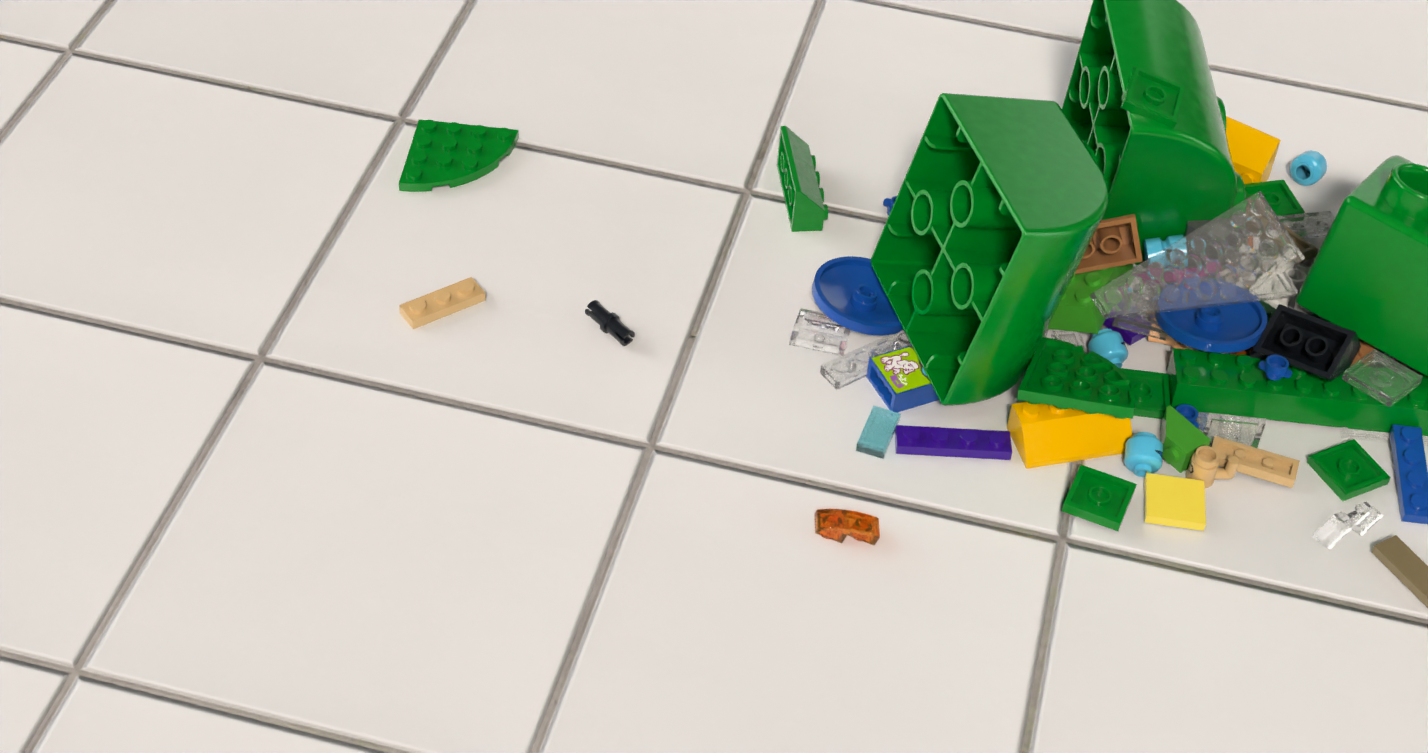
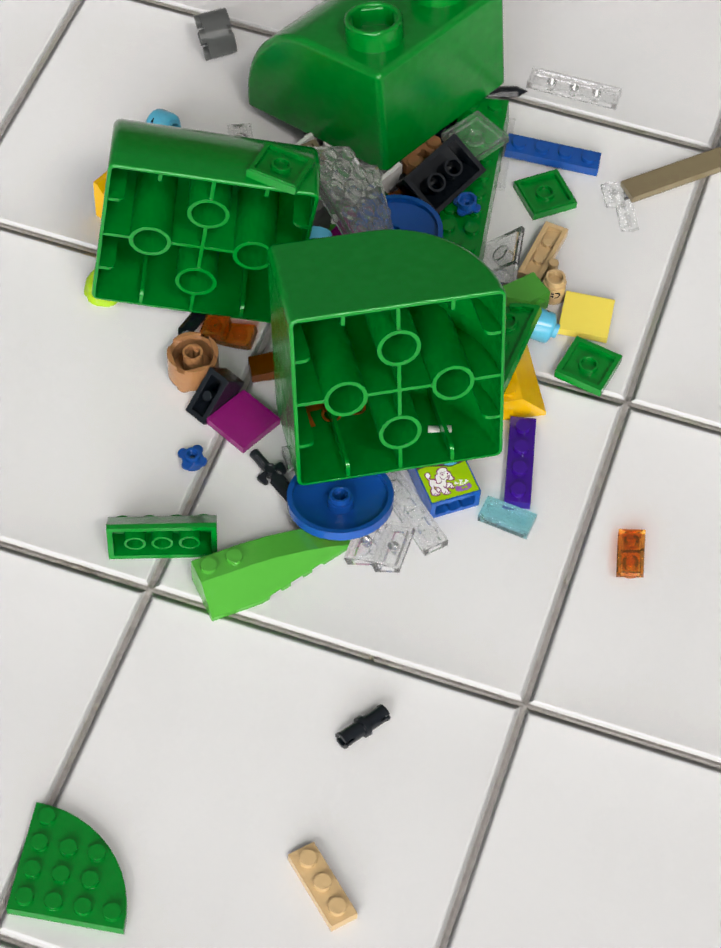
camera: 85 degrees left, 10 degrees up
none -> bright green wedge [191,529,352,621]

